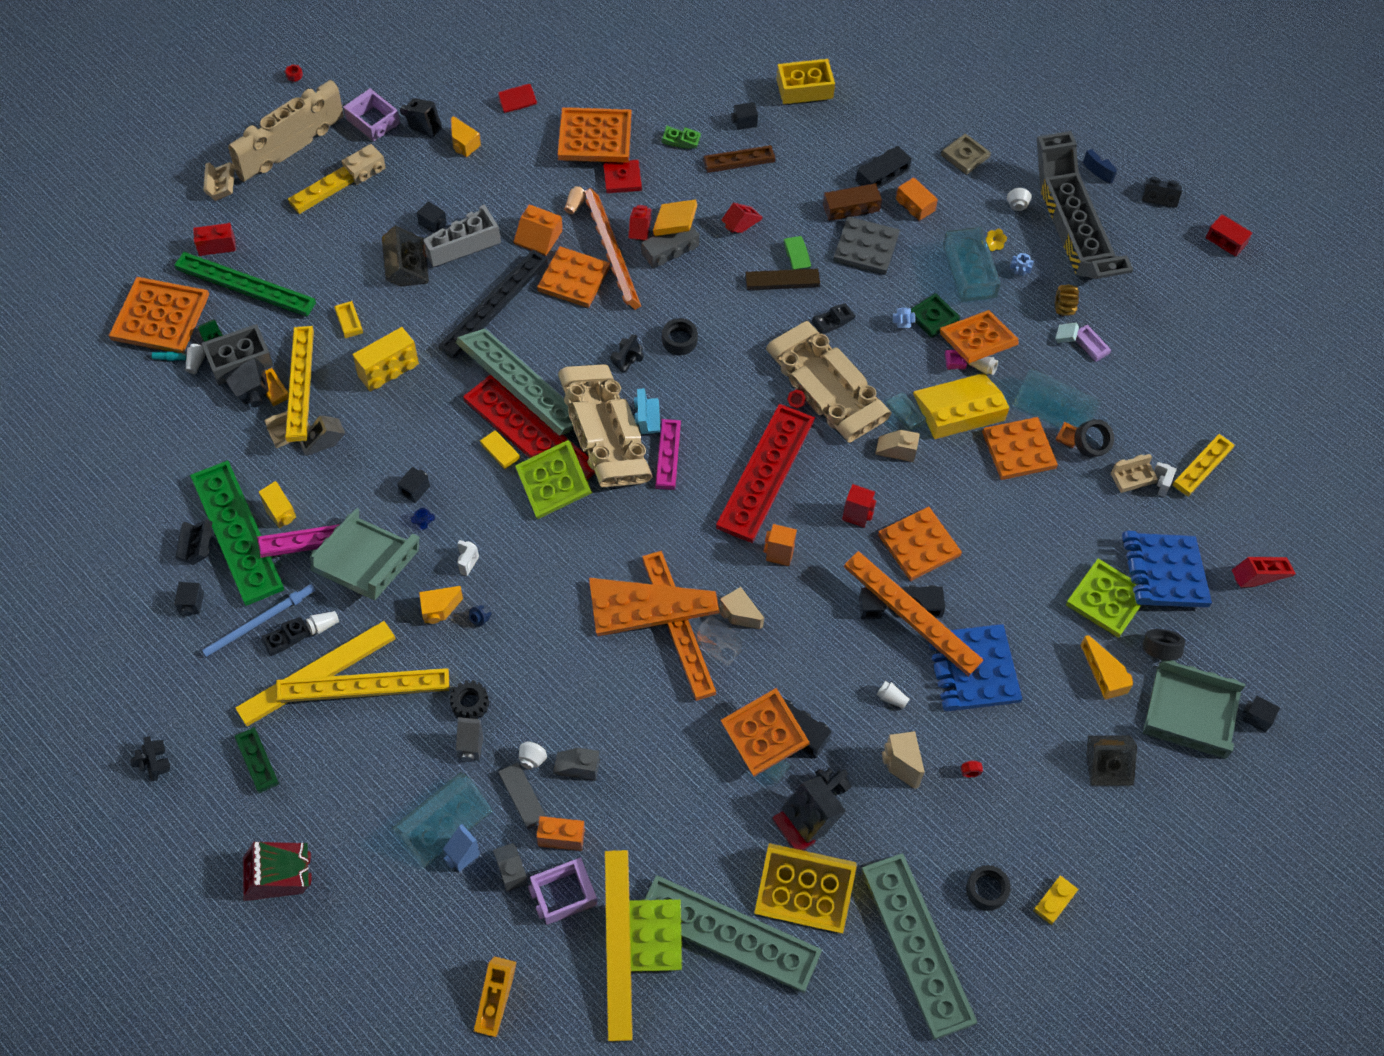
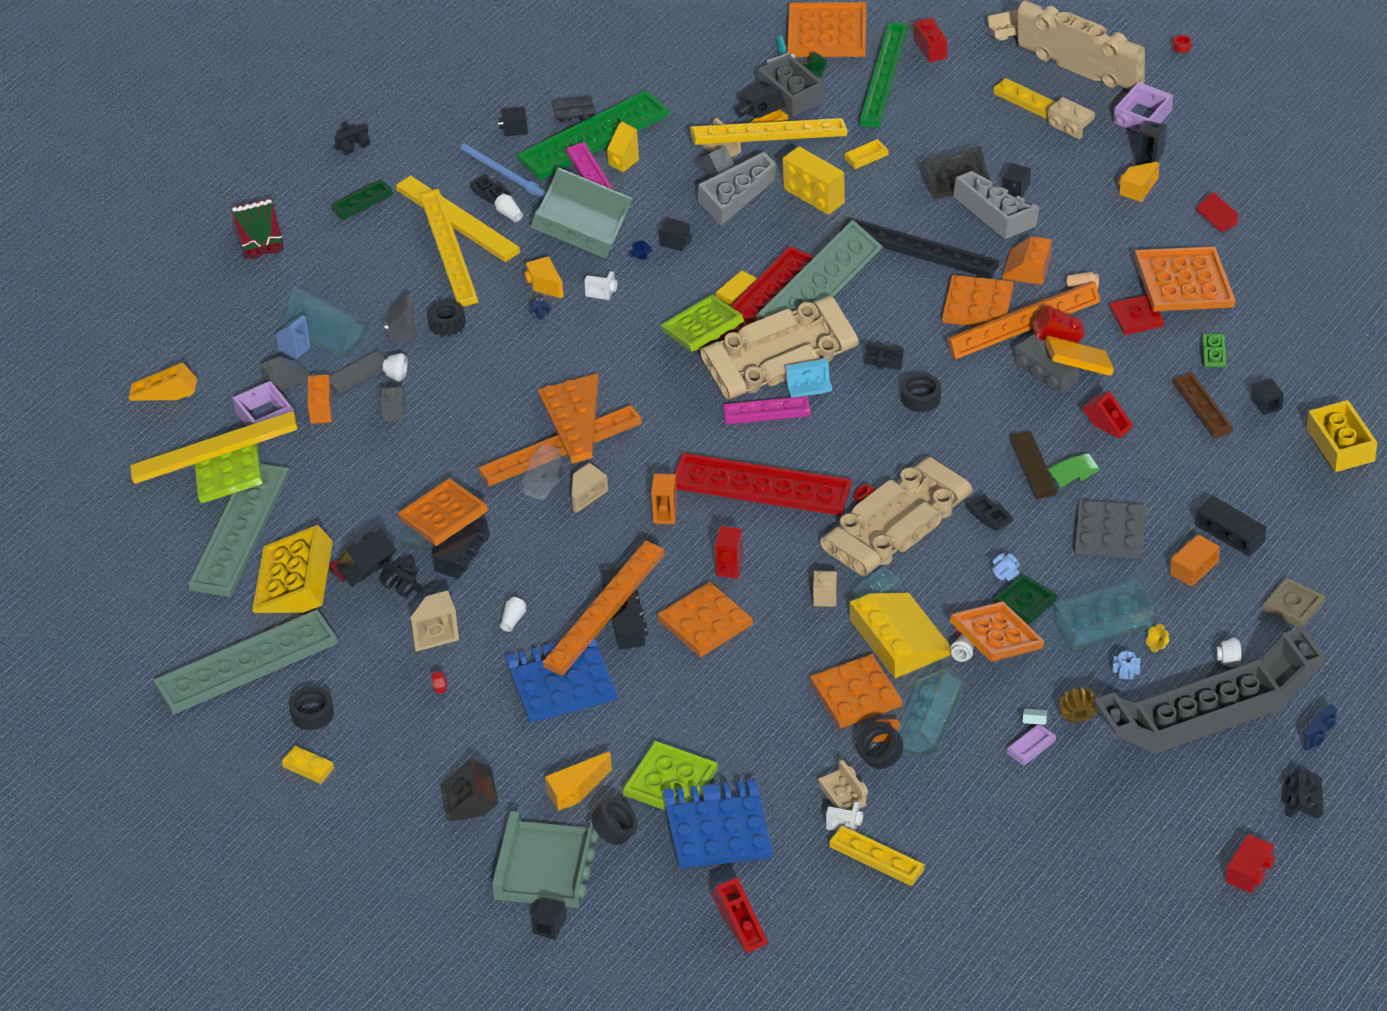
camera: 85 degrees right, 15 degrees down
reddish brown brick [823,183,882,221] -> none
none -> light grey wedge [698,152,776,226]

